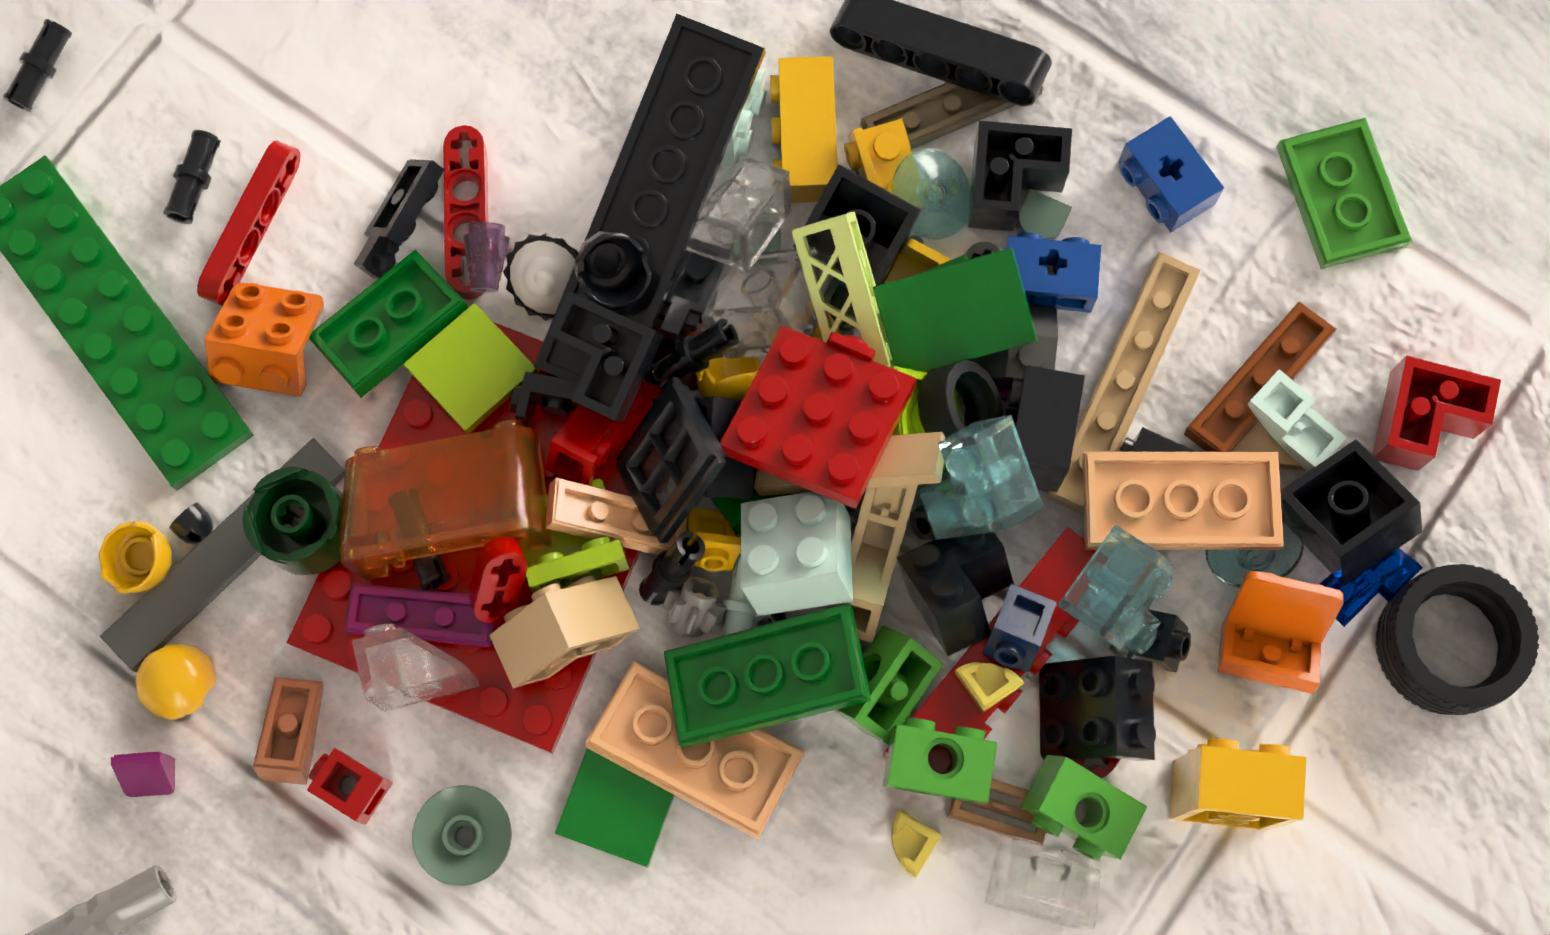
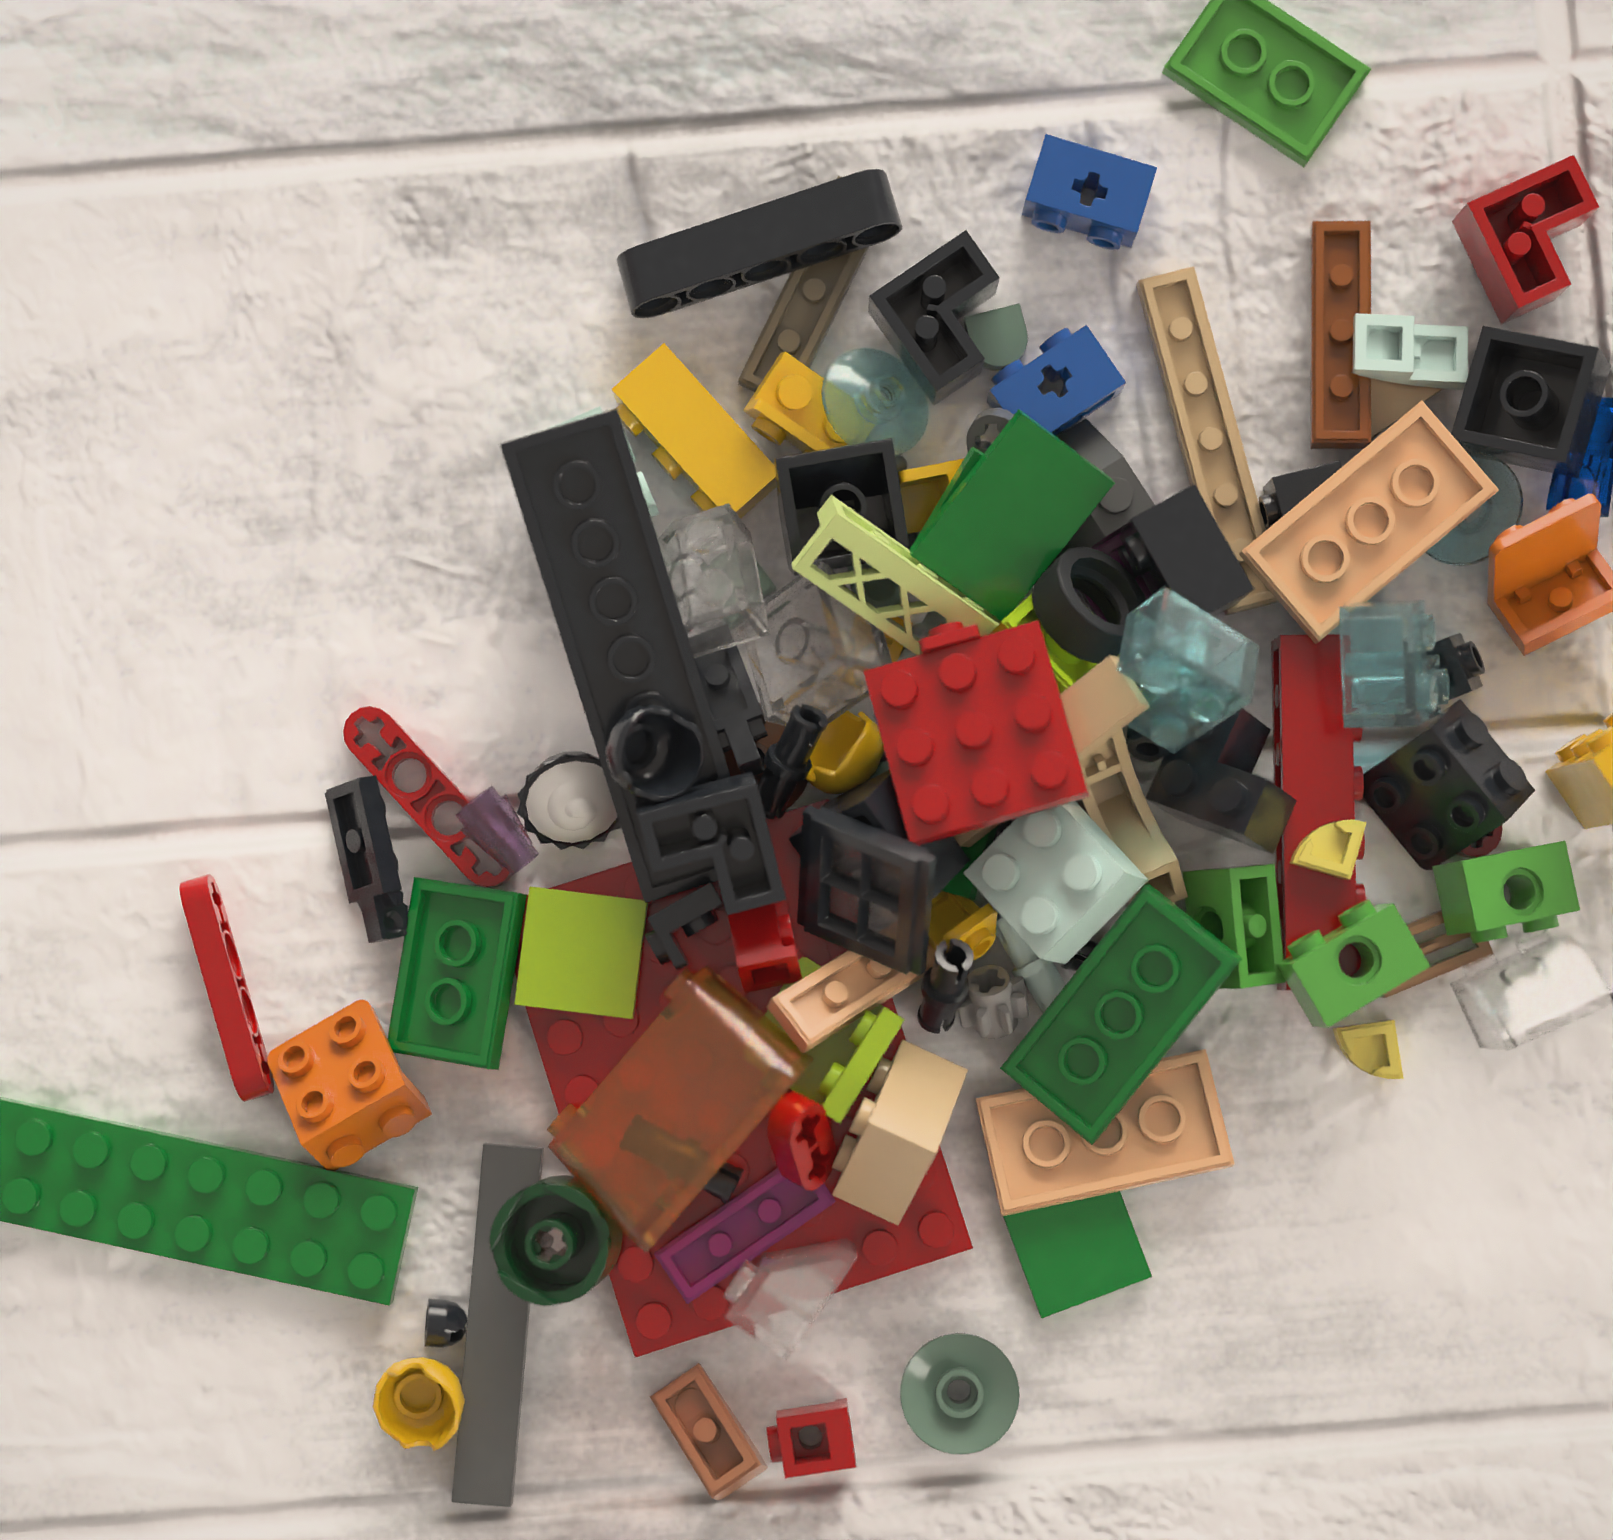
camera: 35 degrees left, 10 degrees up
yellow hair [135,643,216,720] -> none
black pin [163,130,221,224] -> none
dark blue bracket [983,583,1057,672] -> none

